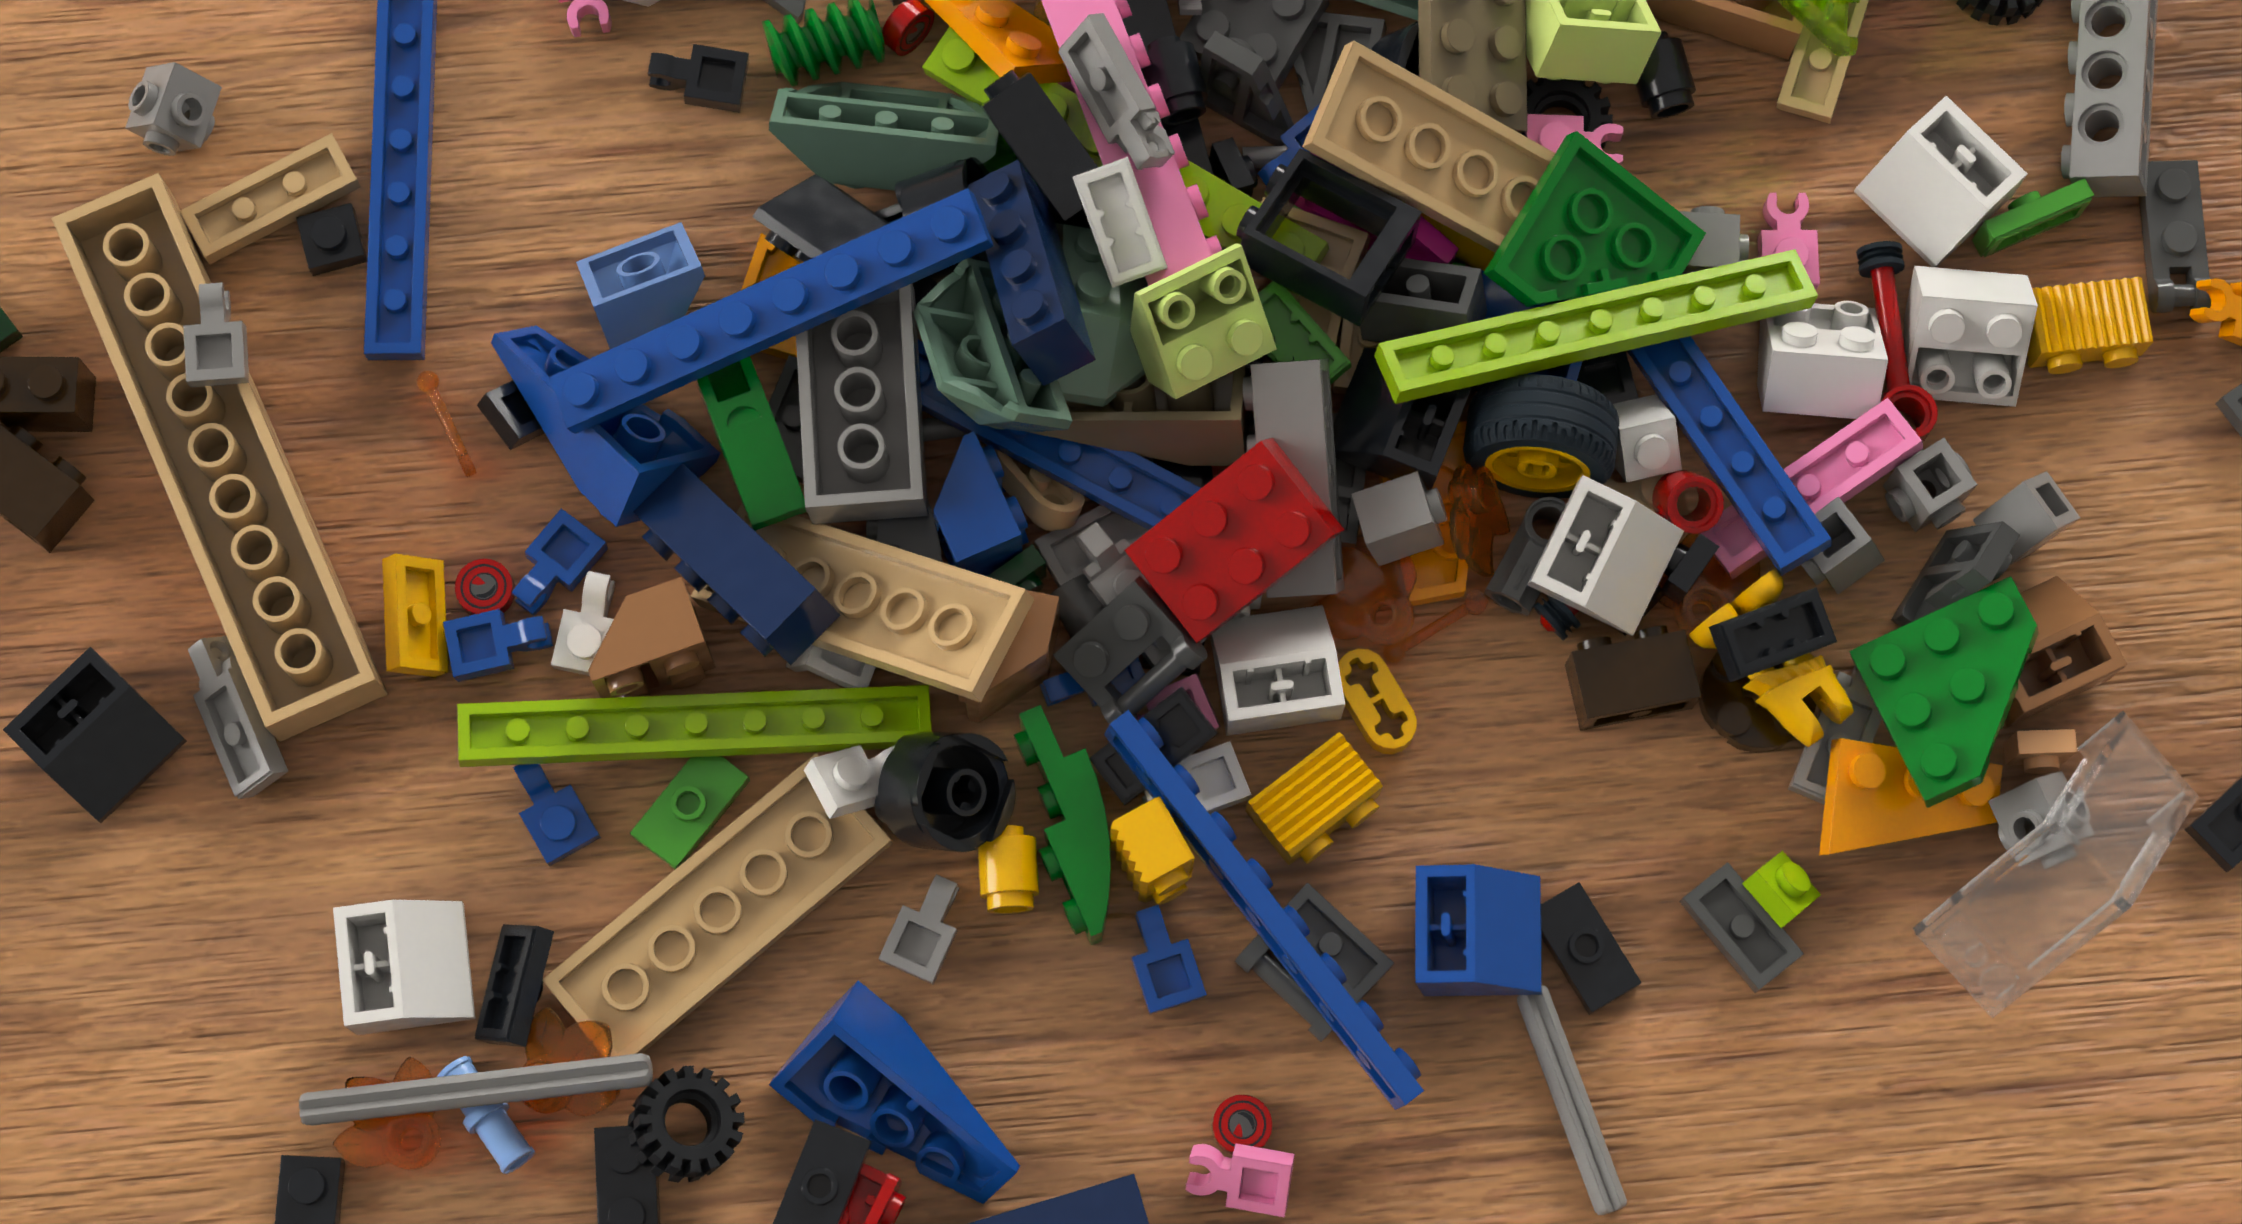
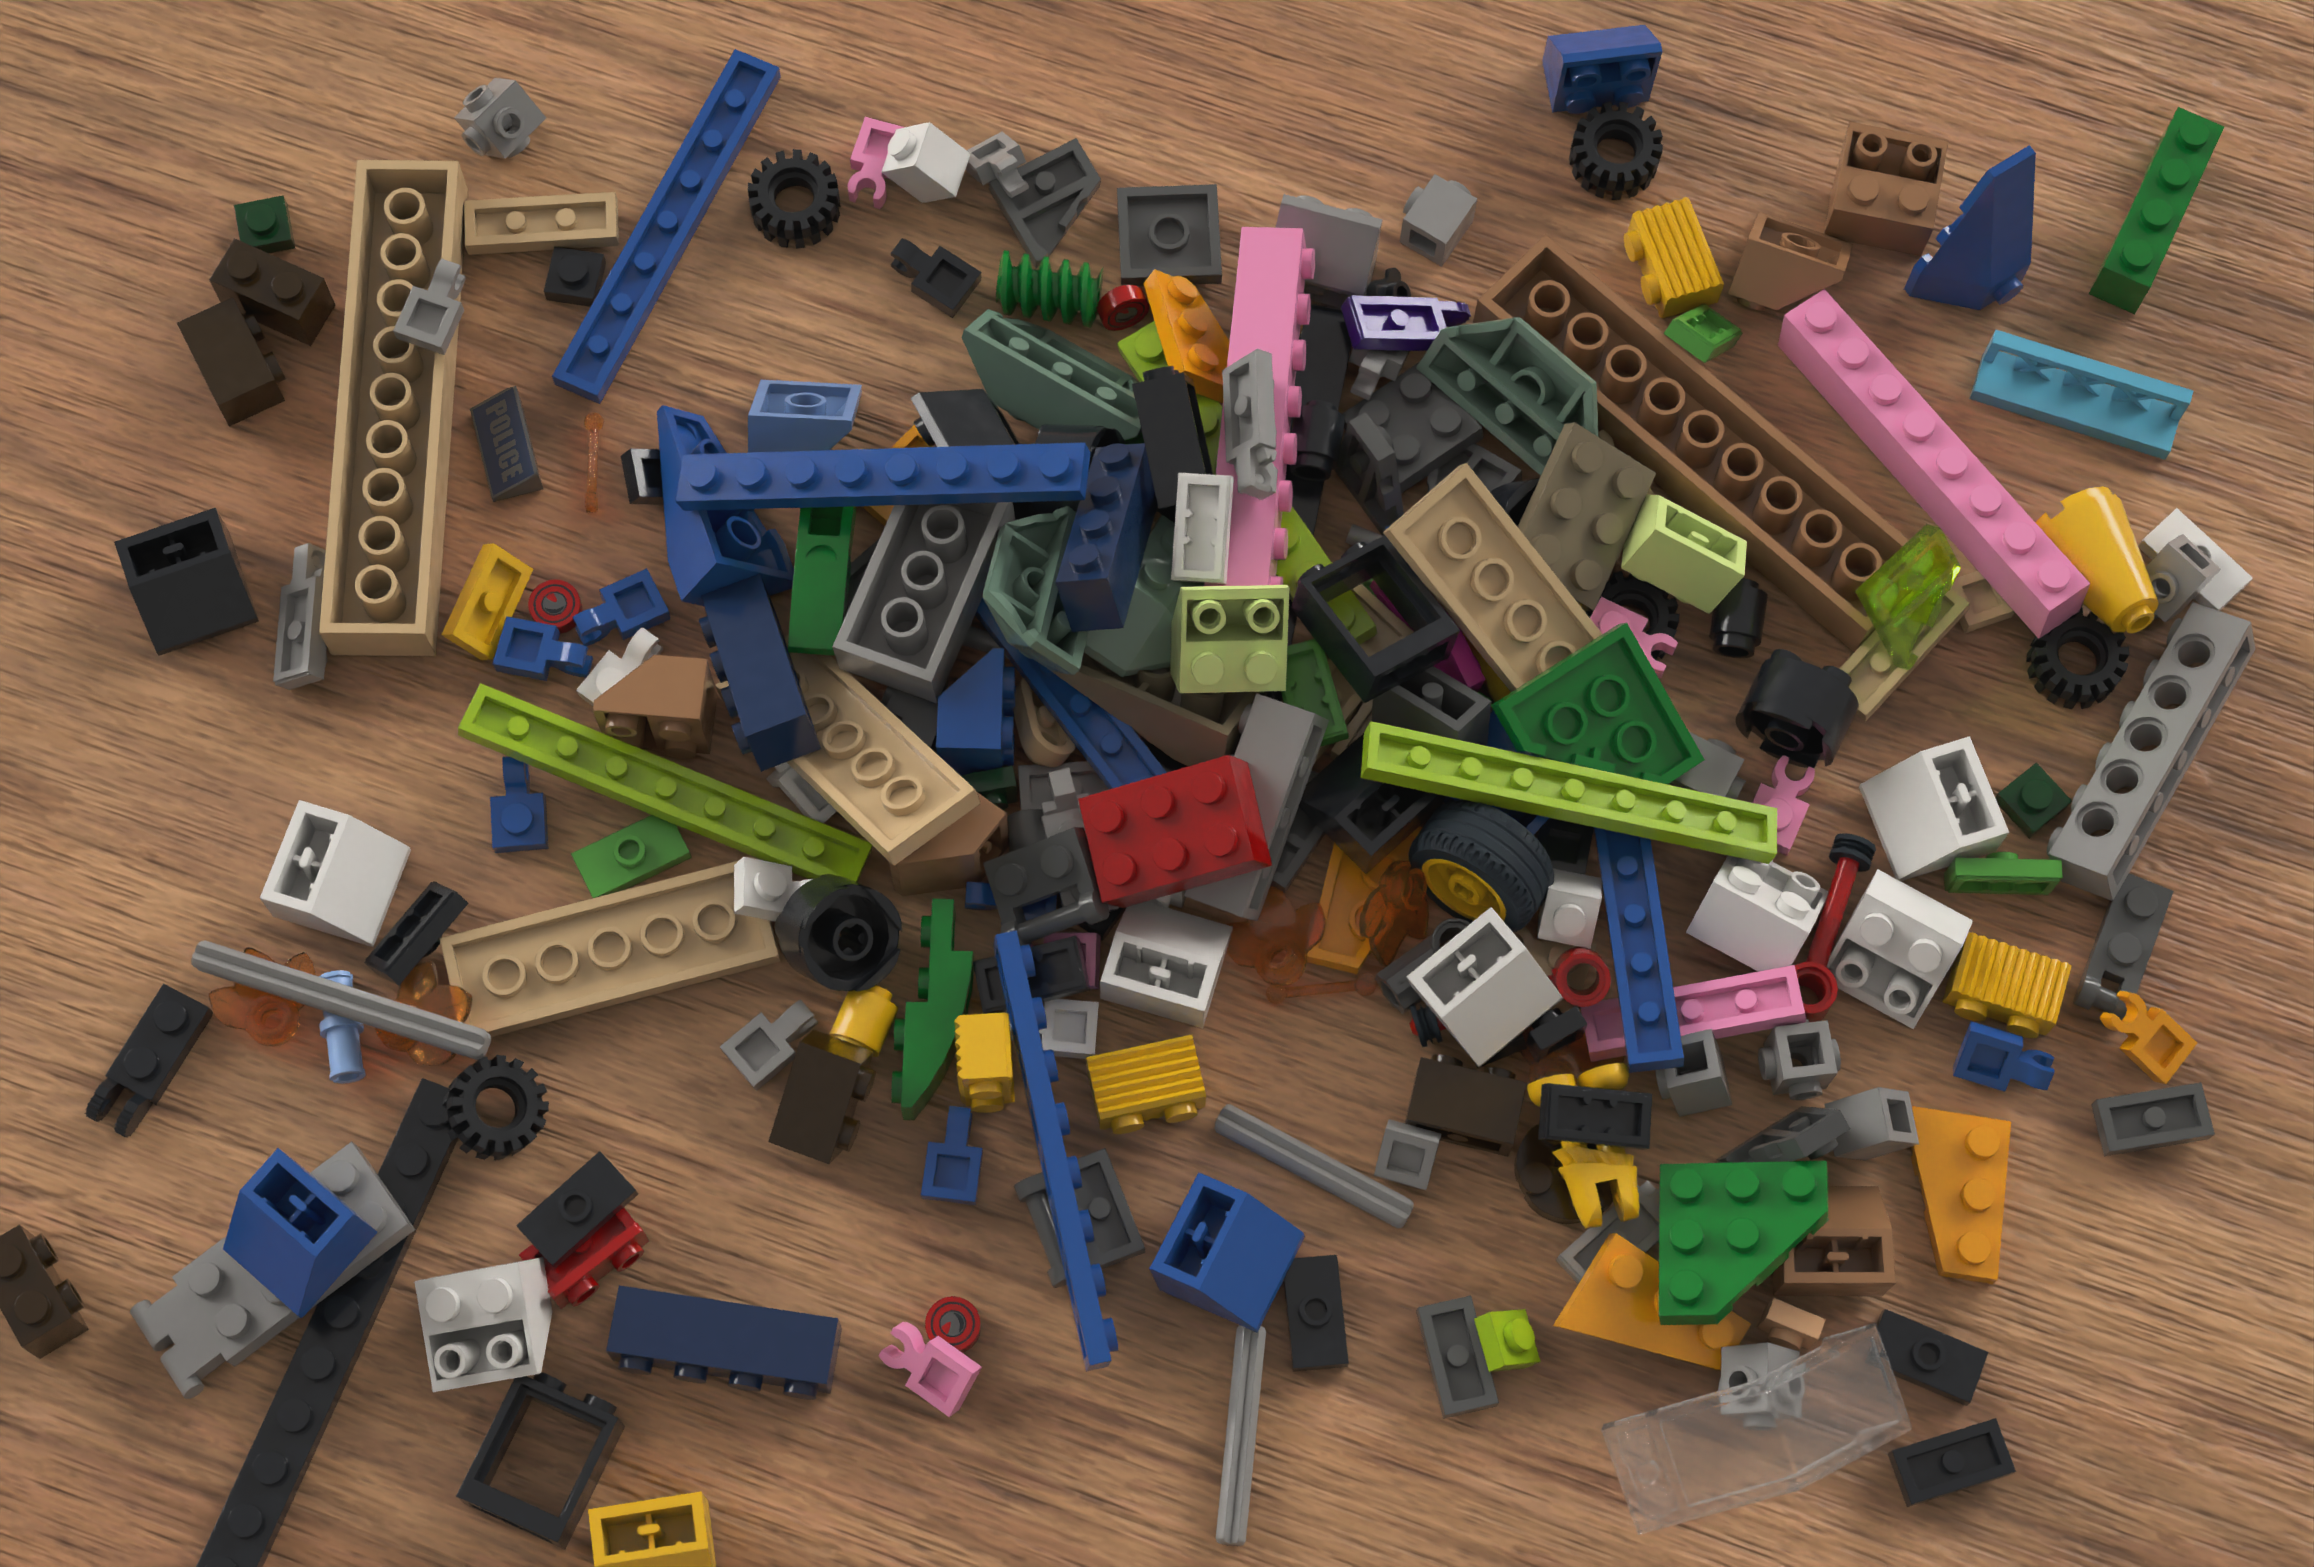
camera: 25 degrees right, 5 degrees down
blue wedge [769,980,1020,1204] -> none
black plate [1209,137,1258,197] -> none
yellow beam [1338,648,1417,754] -> none
light grey brick [1351,471,1448,566] -> none
none -> slope [470,386,543,502]
none -> black tyre [748,149,841,249]
none -> dark brown brick [768,1029,876,1164]
none -> light grey axle [1214,1104,1414,1228]
none -> light grey plate [1374,1119,1441,1190]
none -> black brick [1735,649,1859,768]
none -> black plate [1863,1309,1989,1406]
none -> light orange wing [1911,1106,2011,1284]
none -> blue plate [1953,1021,2055,1092]
none -> dark green plate [1995,762,2072,839]

